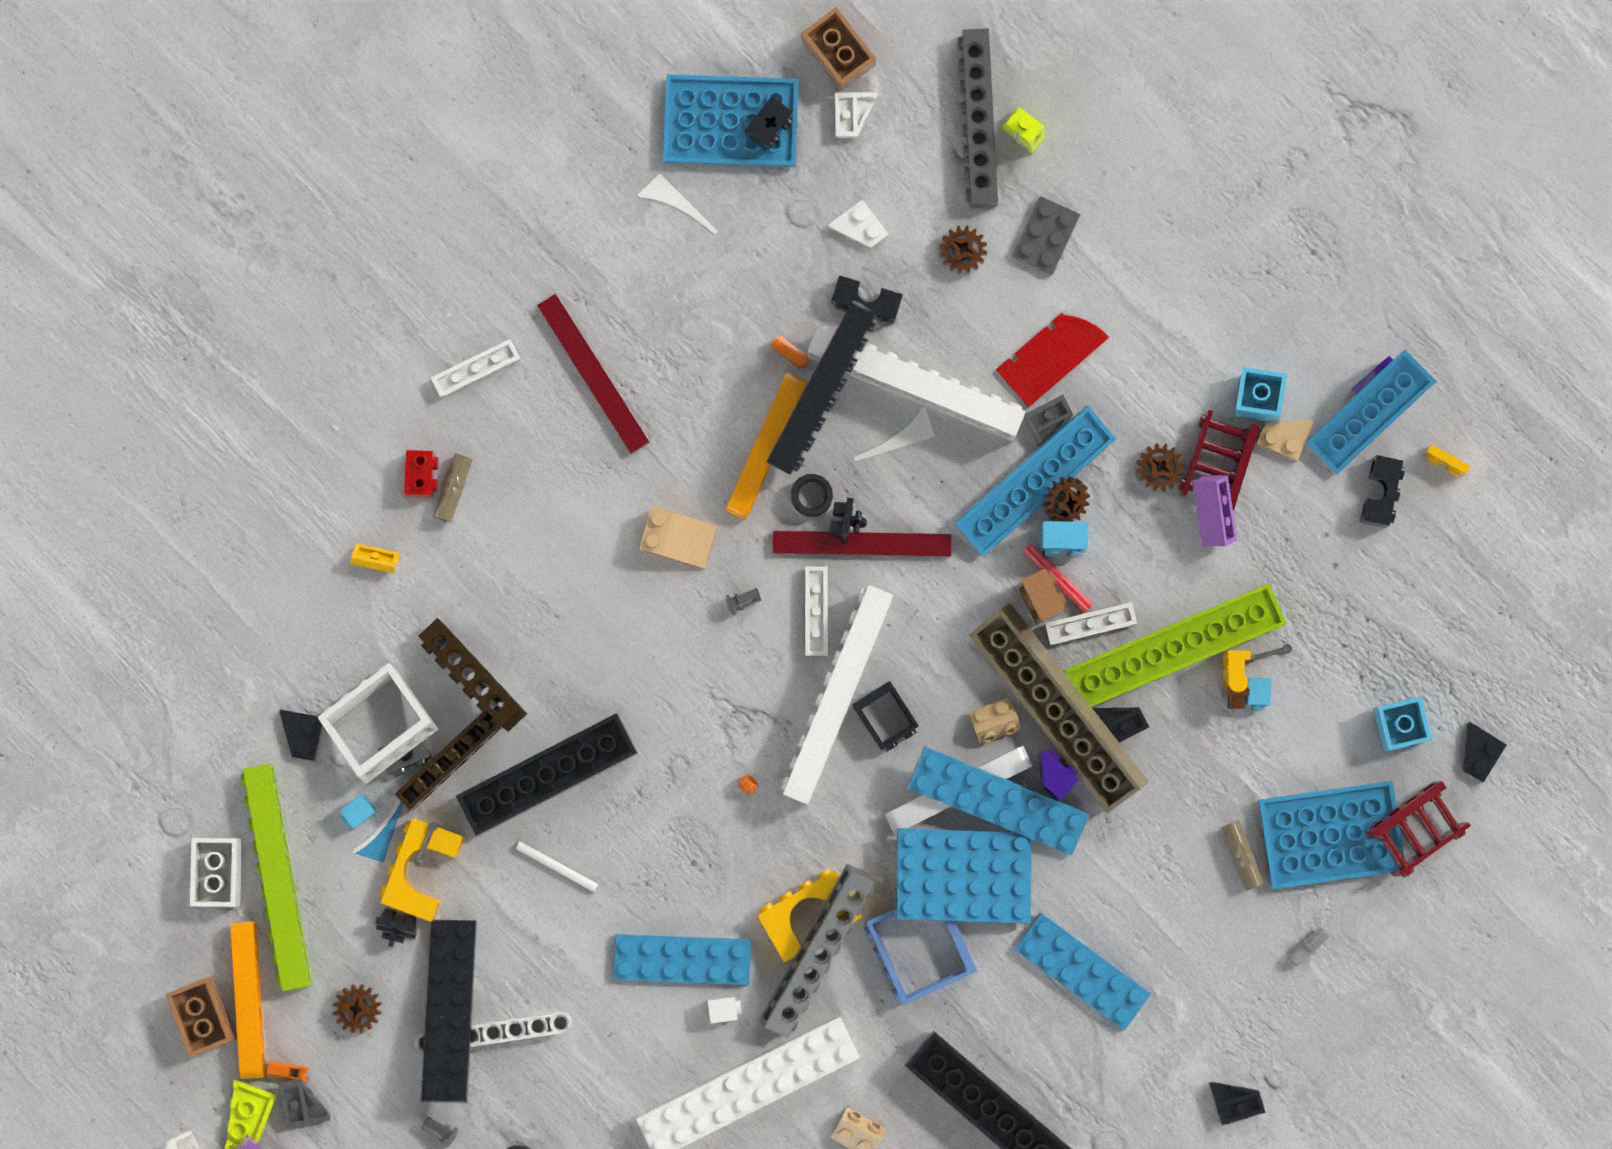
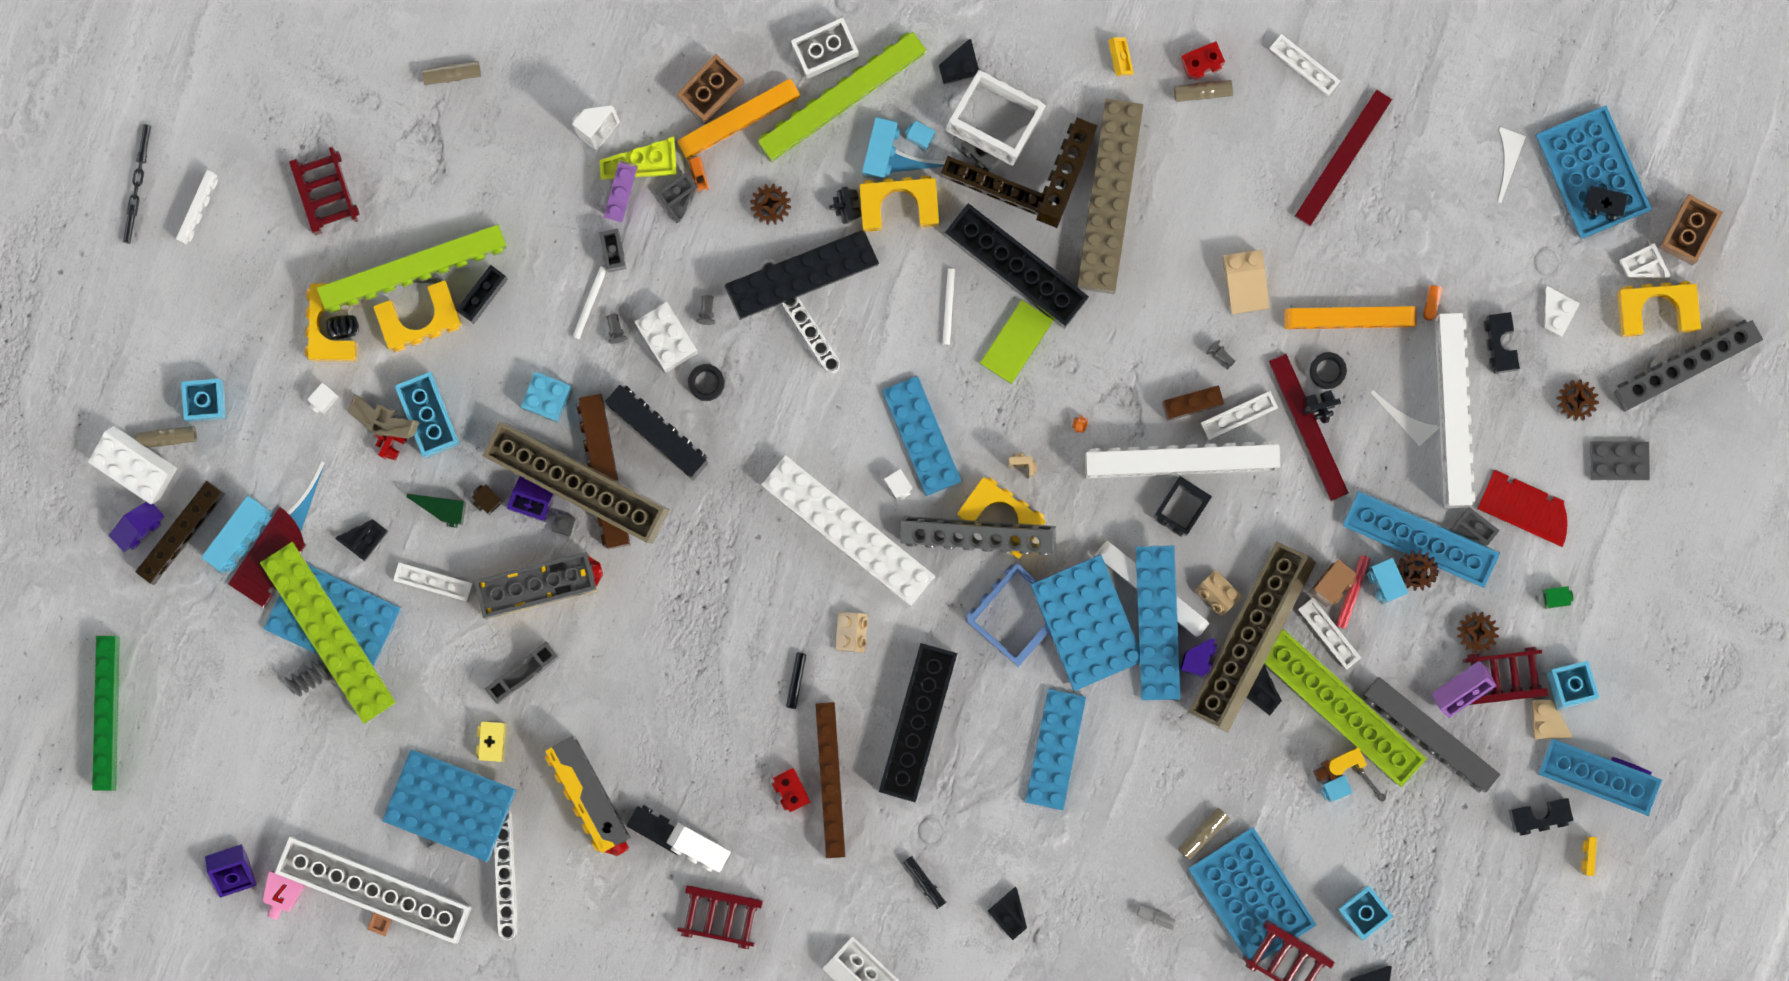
camera: 65 degrees right, 0 degrees up
dark grey hinge [414,822,438,867] -> none
black brick [766,301,879,475] -> none
neon yellow torso [999,107,1046,154] -> none
none -> medium azure brick [862,117,901,180]
none -> lime tile [980,300,1054,385]
none -> tan bracket [1008,453,1037,479]
none -> dark tan brick [1077,98,1144,294]
none -> reddish brown brick [1162,385,1224,421]
none -> dark grey brick [1363,677,1501,793]
none -> green brick [1543,586,1574,609]
none -> yellow arch [1617,281,1701,338]

